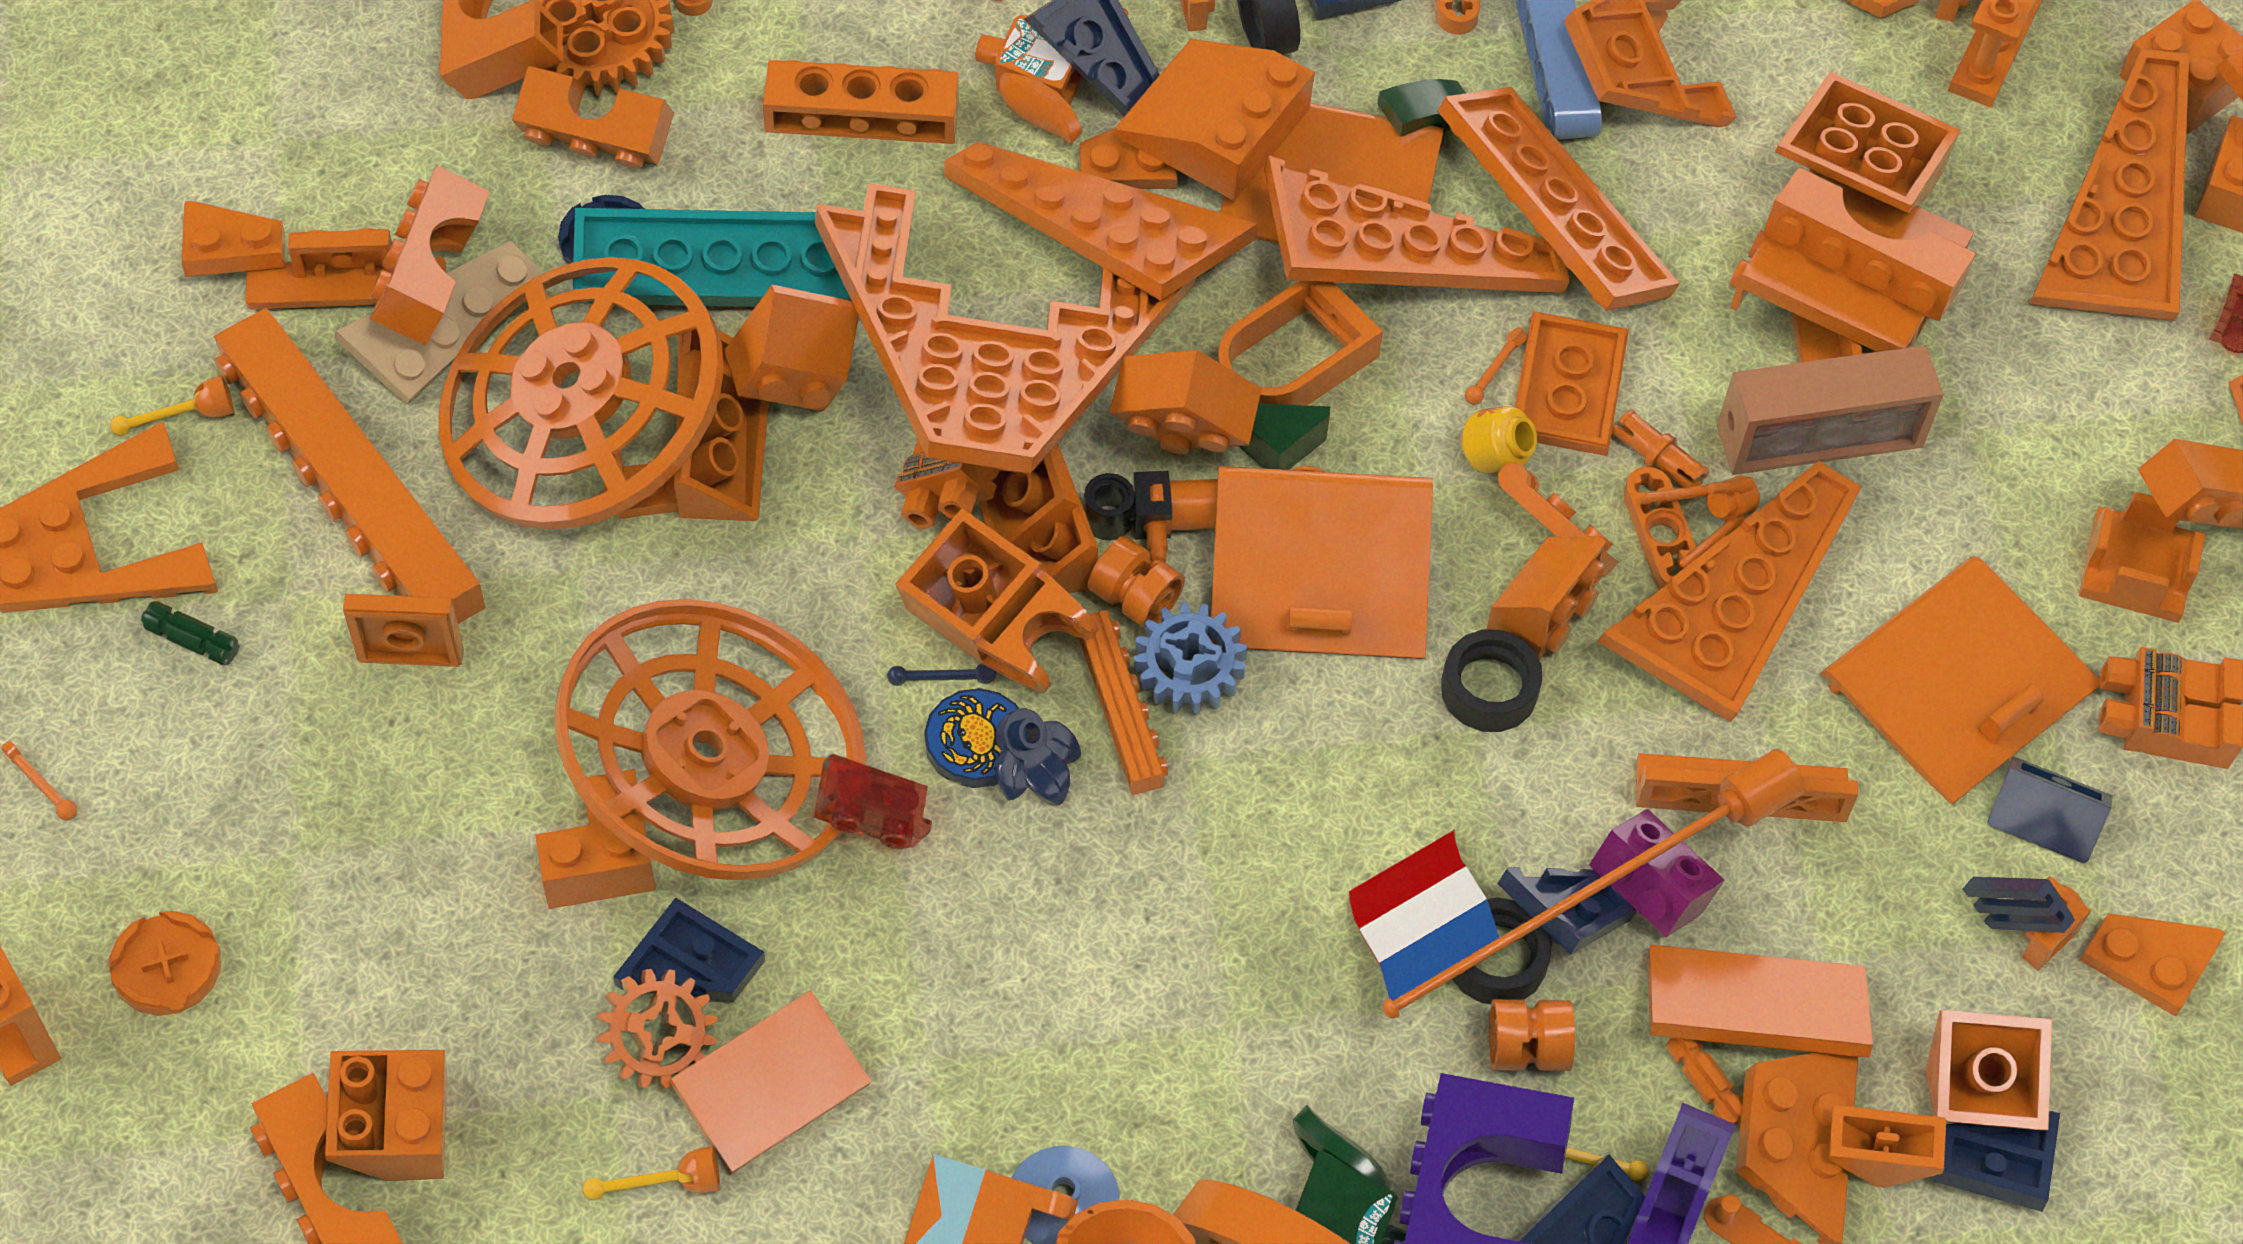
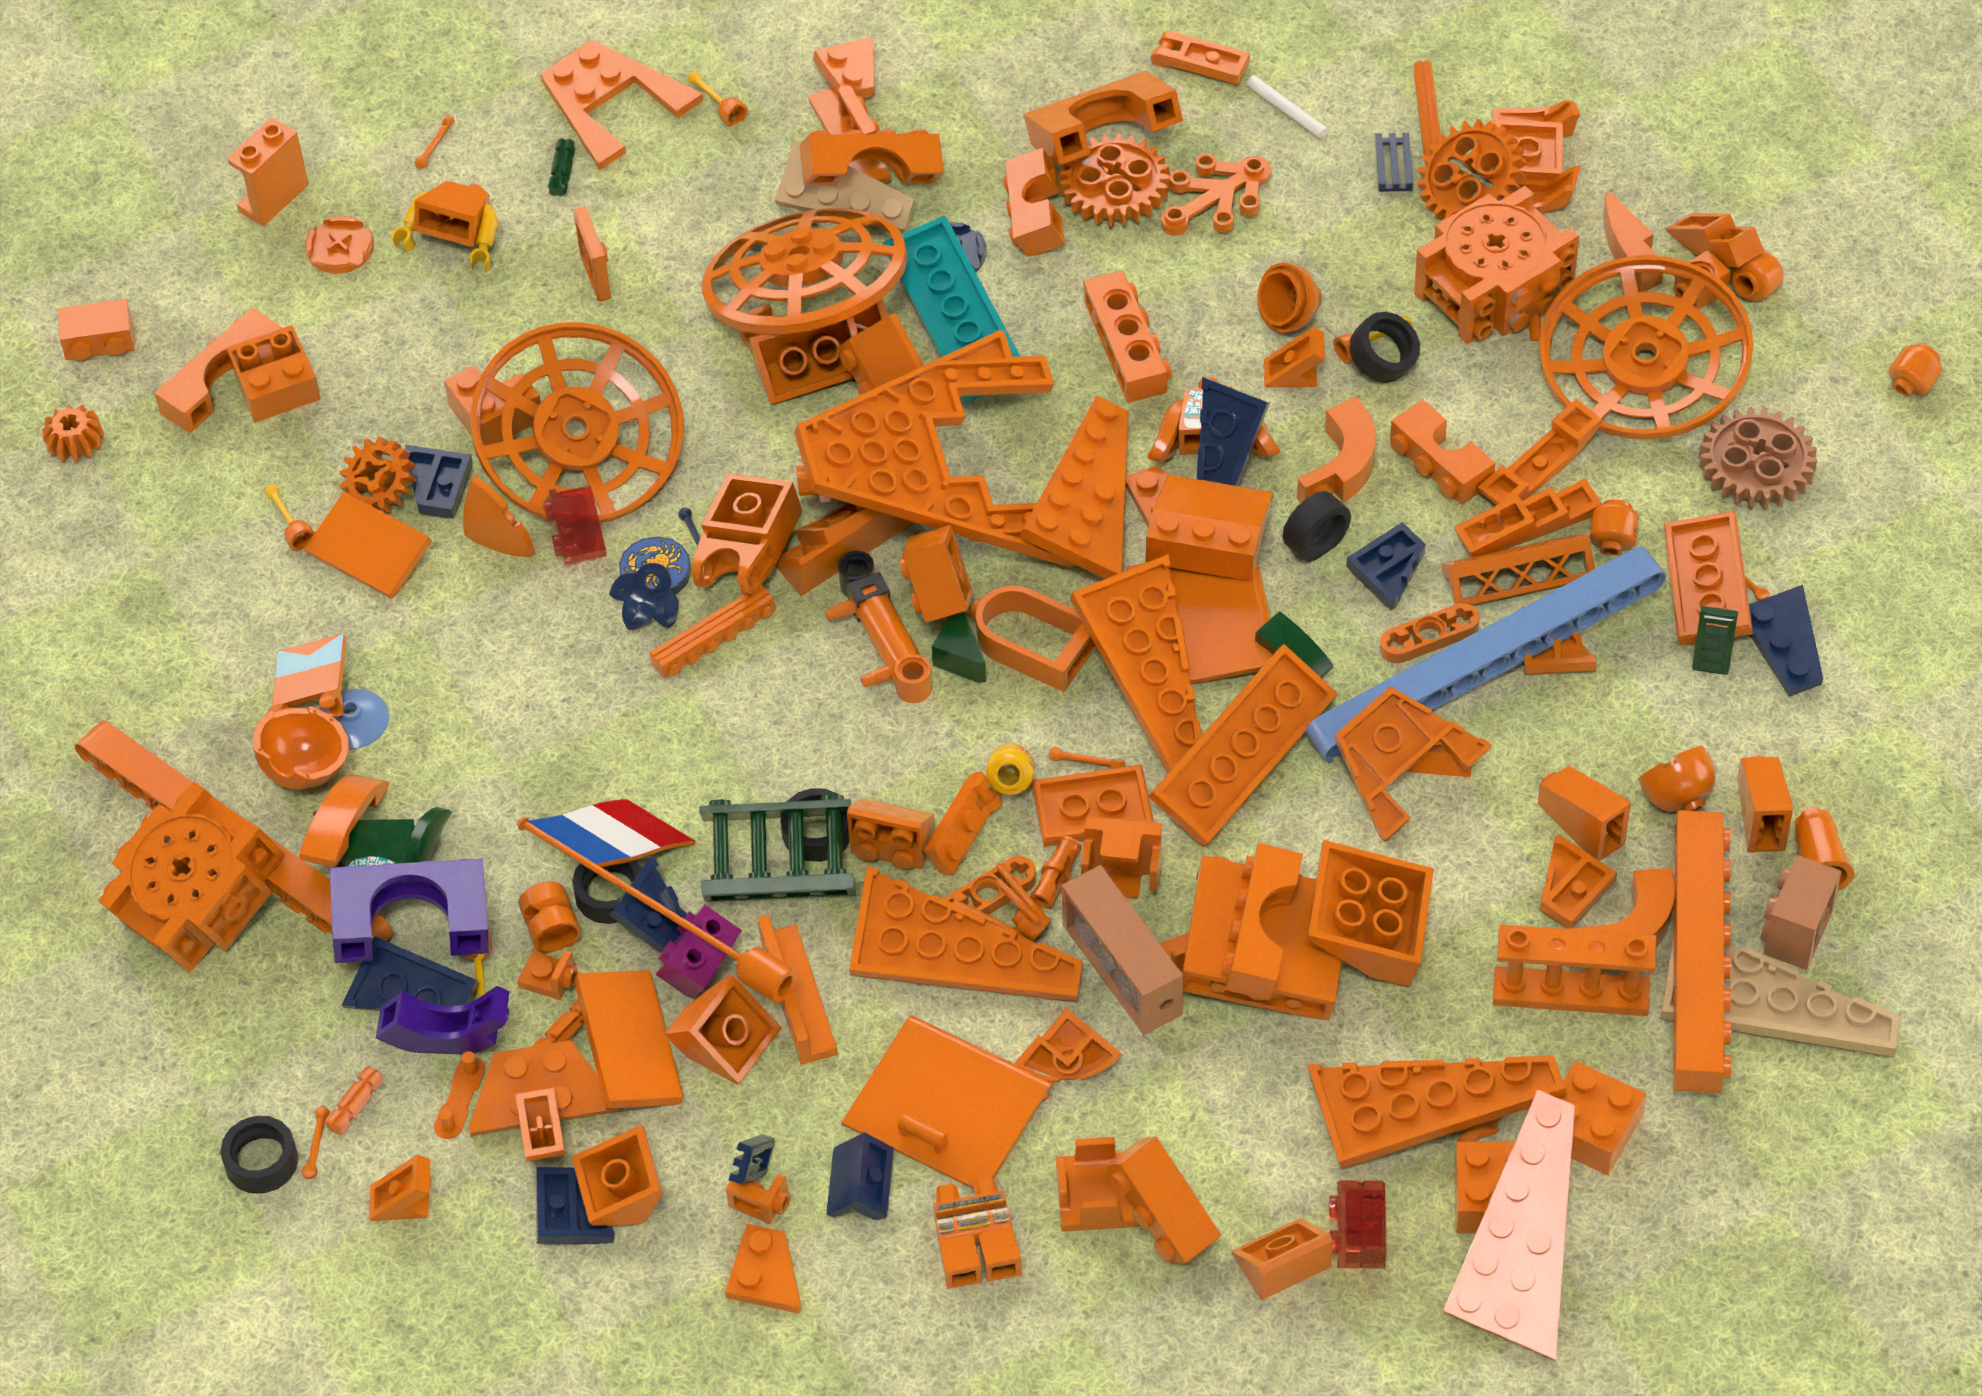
camera: 75 degrees right, 5 degrees down
orange brick [214,307,486,624] -> none
orange wheel [1088,536,1185,629] -> none
medium blue gear [1134,602,1247,714] -> none
orange container [1210,466,1433,659] -> none
none -> orange torso [391,181,498,273]
none -> orange brick [463,476,536,558]
none -> orange bracket [517,950,578,1000]
none -> orange slope [665,975,782,1085]
none -> dark green fence [699,794,856,902]
none -> orange brick [1014,1007,1123,1083]
none -> orange panel [1081,816,1162,899]

